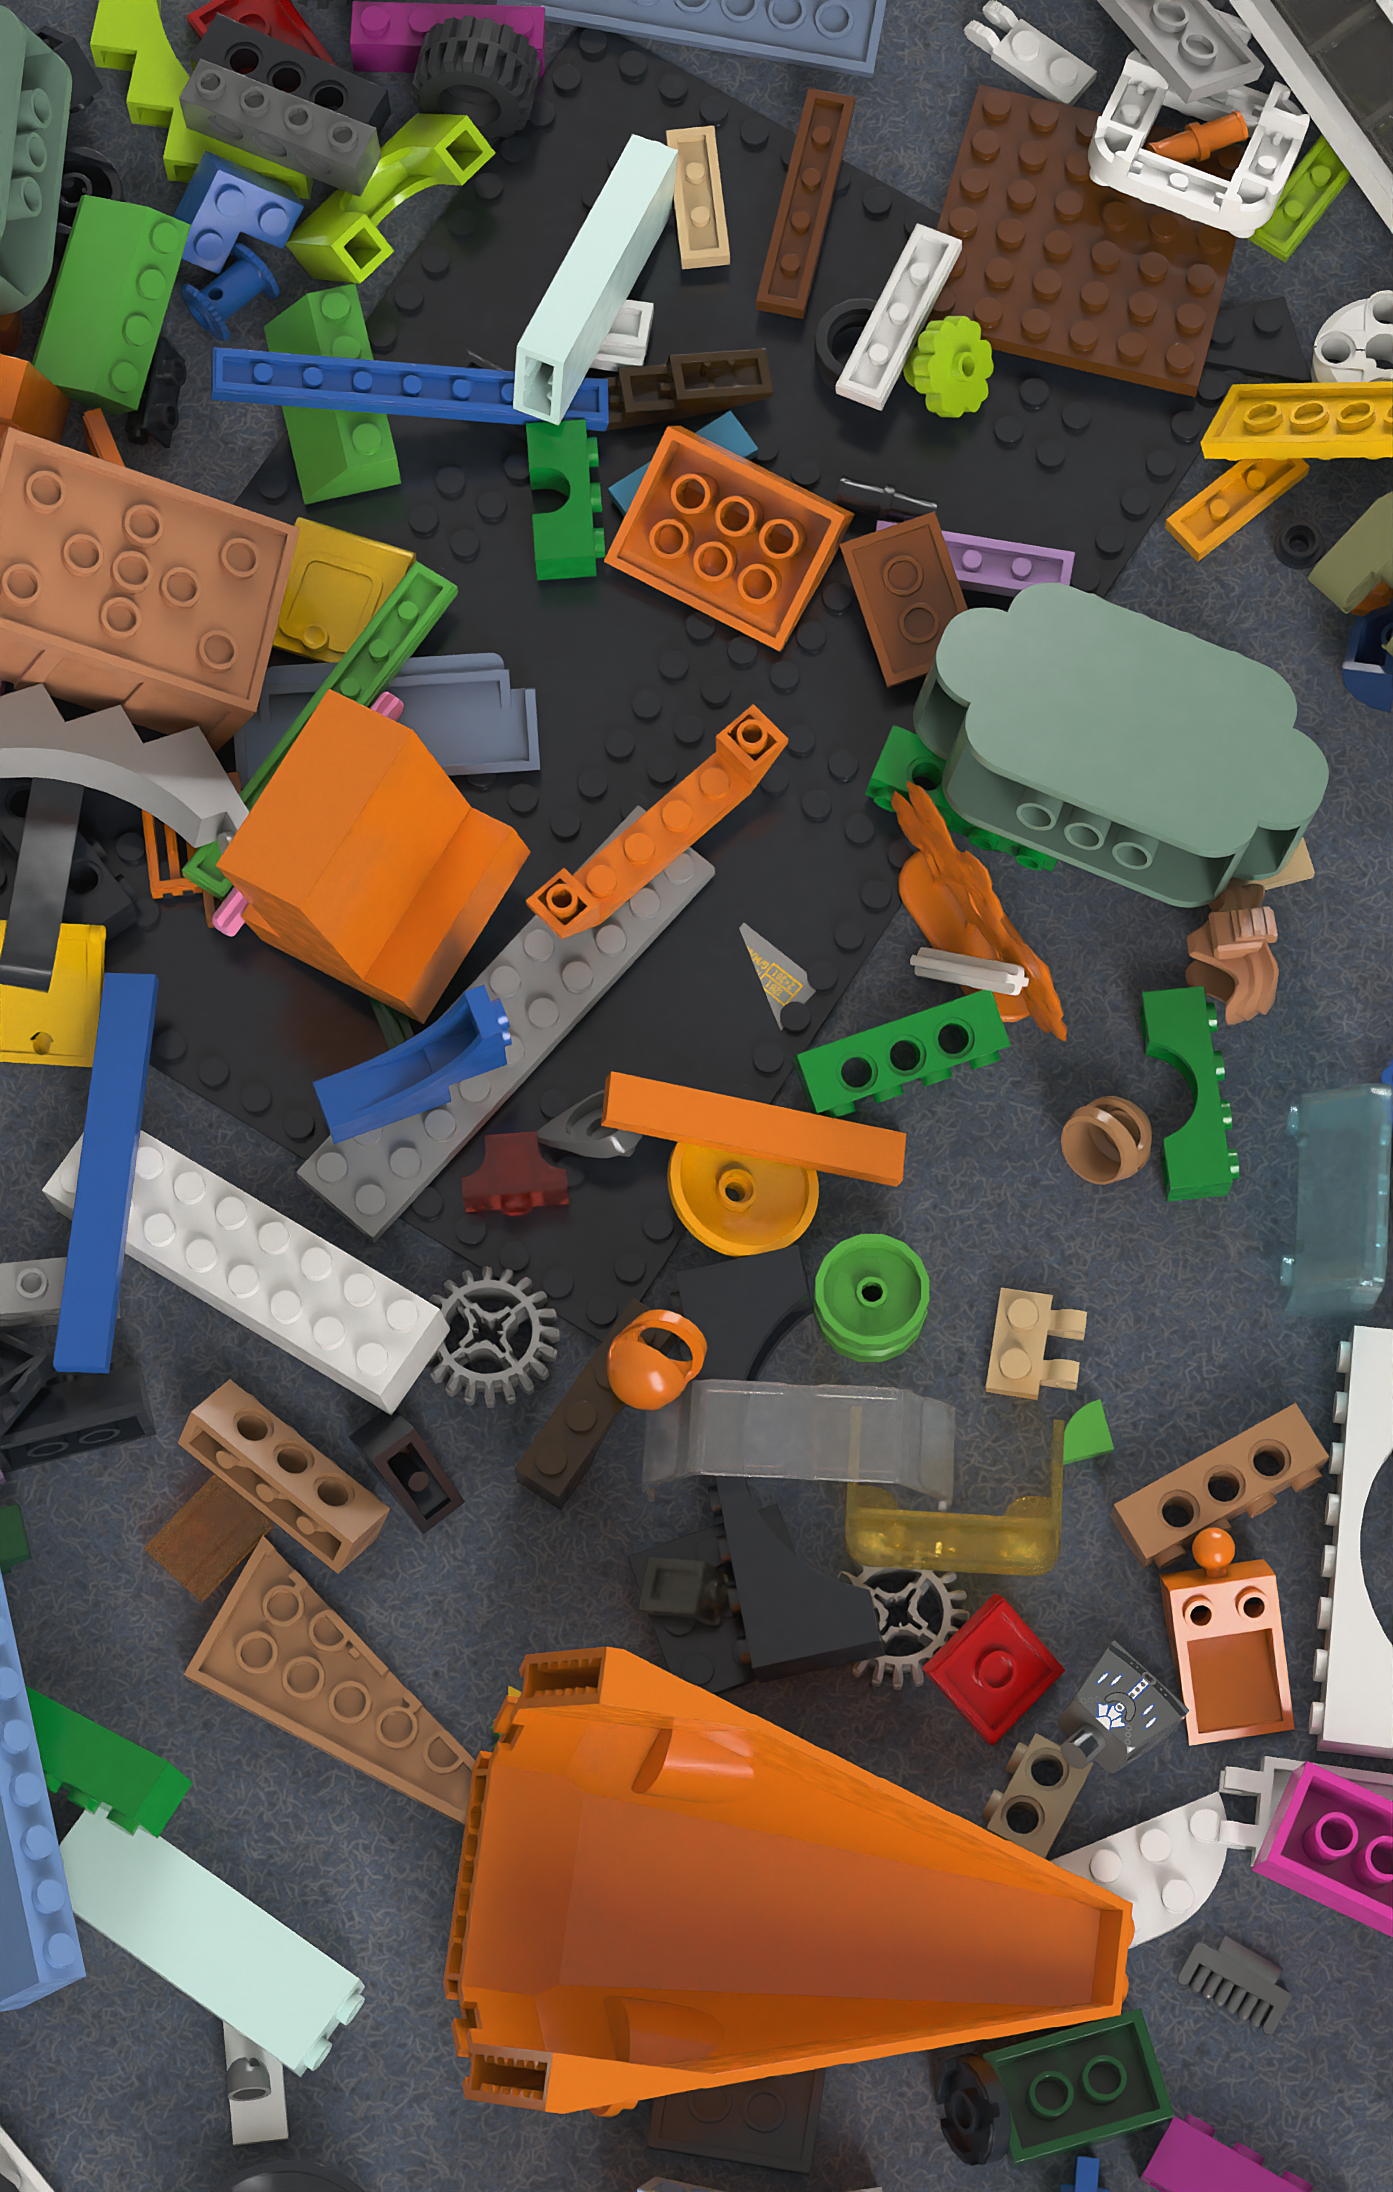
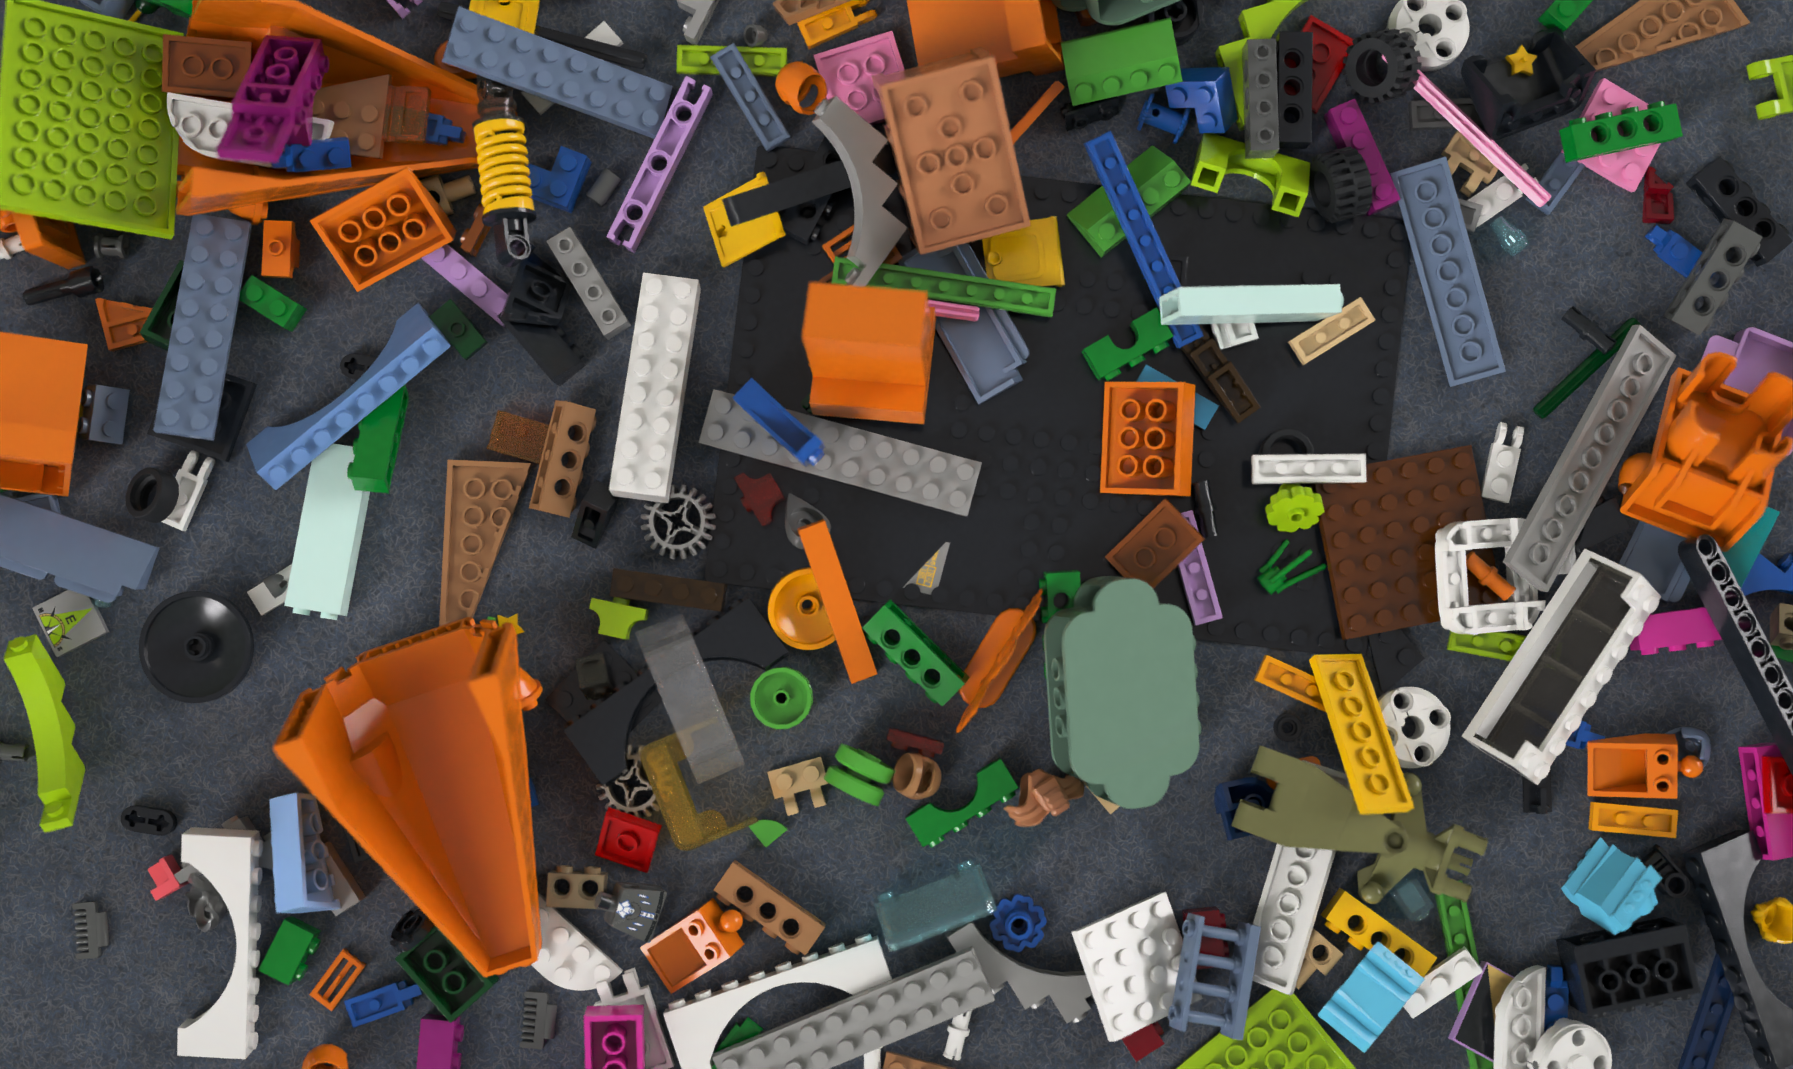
camera: 65 degrees right, 15 degrees up
blue tile [53,973,159,1374] -> none
orange slope [526,704,788,940] -> none
orange helmet [606,1309,707,1411] -> none
reddish brown plate [756,88,856,319] -> none
white axle [910,947,1029,995] -> none
none -> lime brick [589,597,649,639]
none -> bright green wheel [823,743,896,806]
none -> clear red plate [887,727,944,758]
none -> green plant [1257,539,1327,595]

